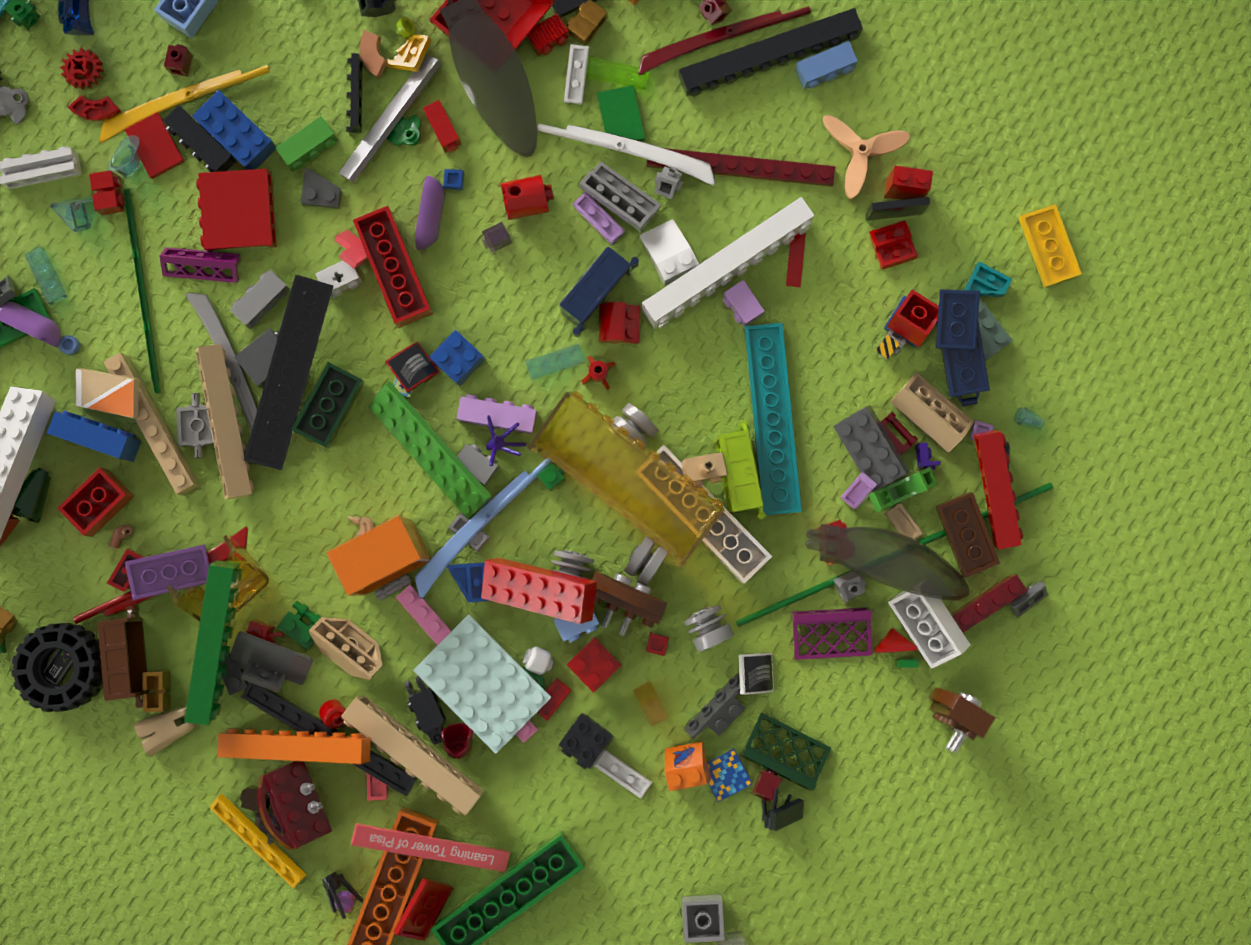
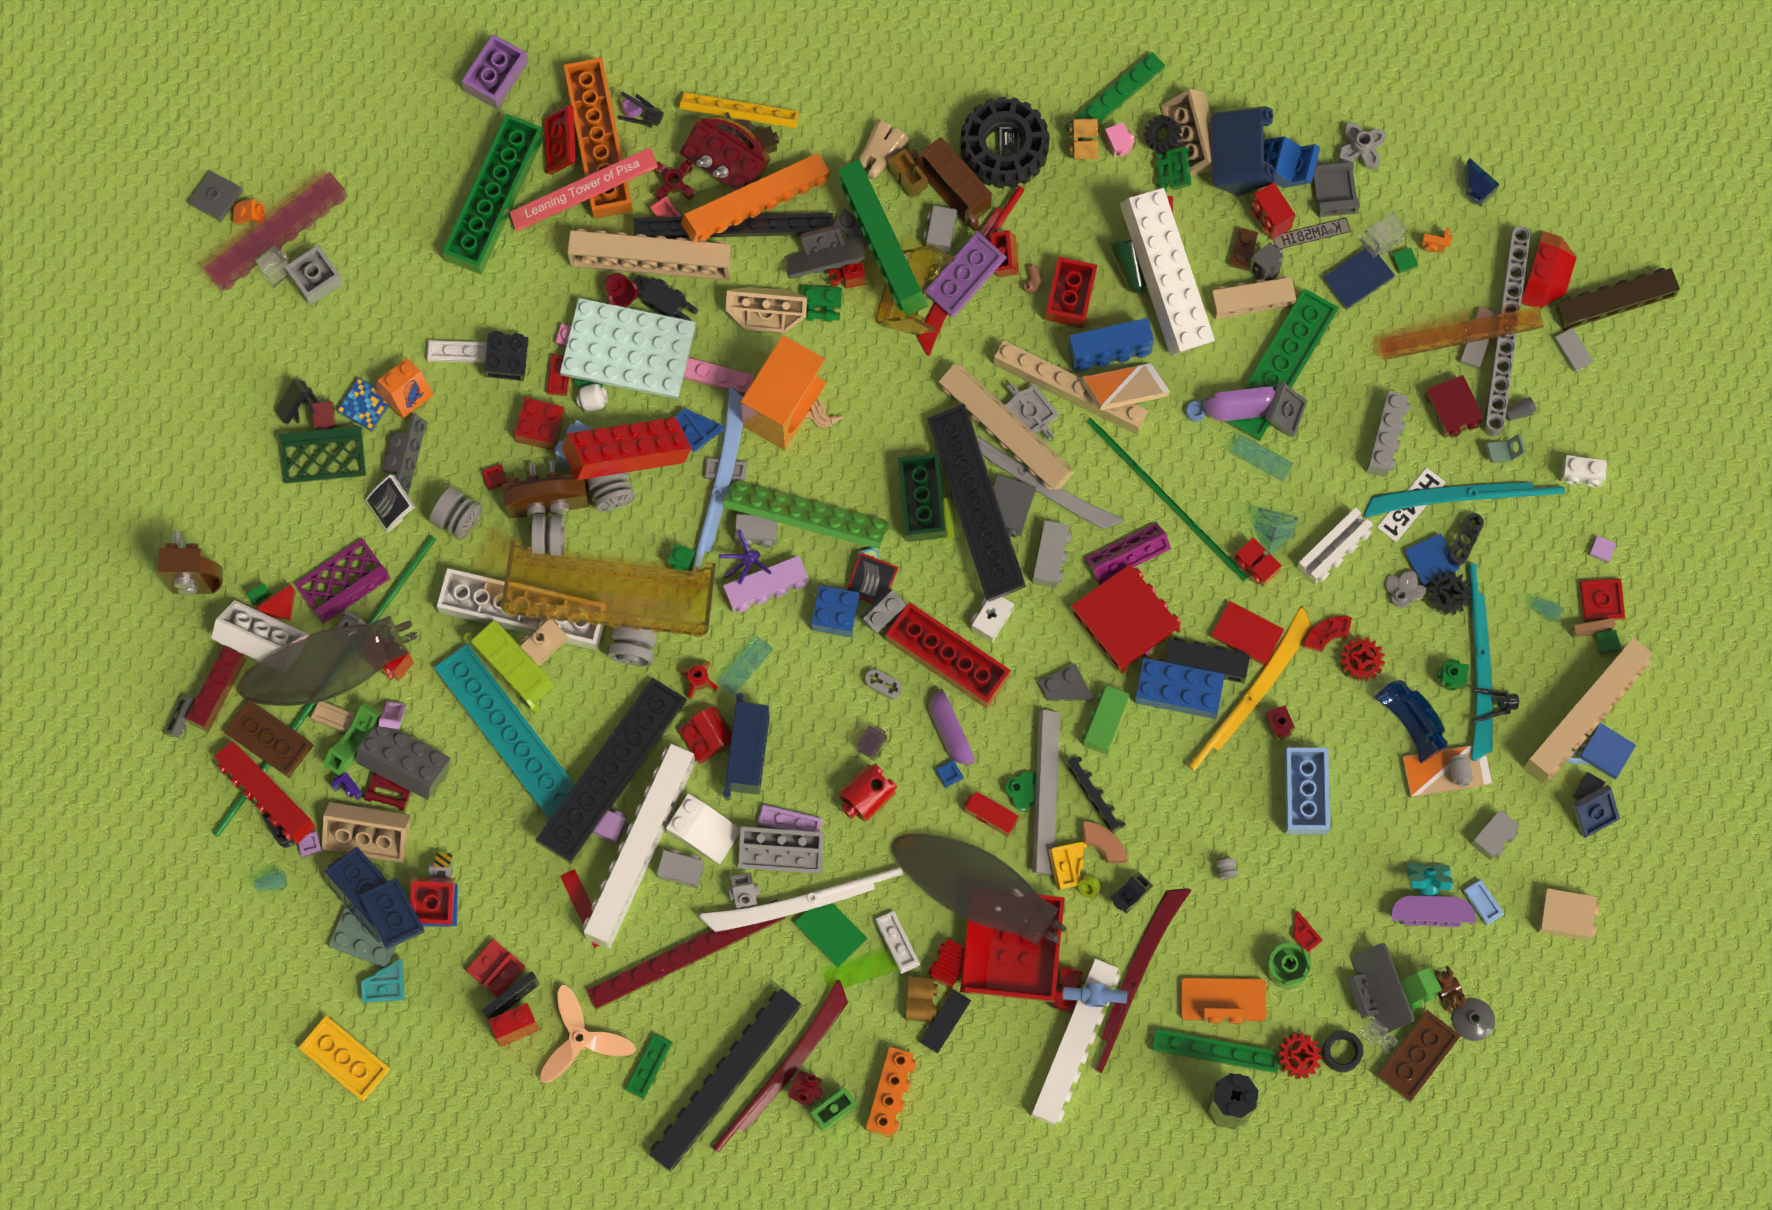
camera: 145 degrees right, 10 degrees down
clear light blue piece [107,135,140,178] -> none
red head [319,699,346,729] -> none
coral tile [335,230,367,269] -> none
clear yellow slope [633,681,669,727] -> none
medium blue brick [795,41,858,89] -> none
none -> black plate [536,678,687,864]
none -> green tile [625,1033,673,1100]
none -> dark red pin [654,159,695,201]
none -> light grey brick [657,849,705,889]
none -> brick [860,588,906,633]
none -> light grey beam [865,669,902,699]
none -> light grey brick [923,206,957,253]

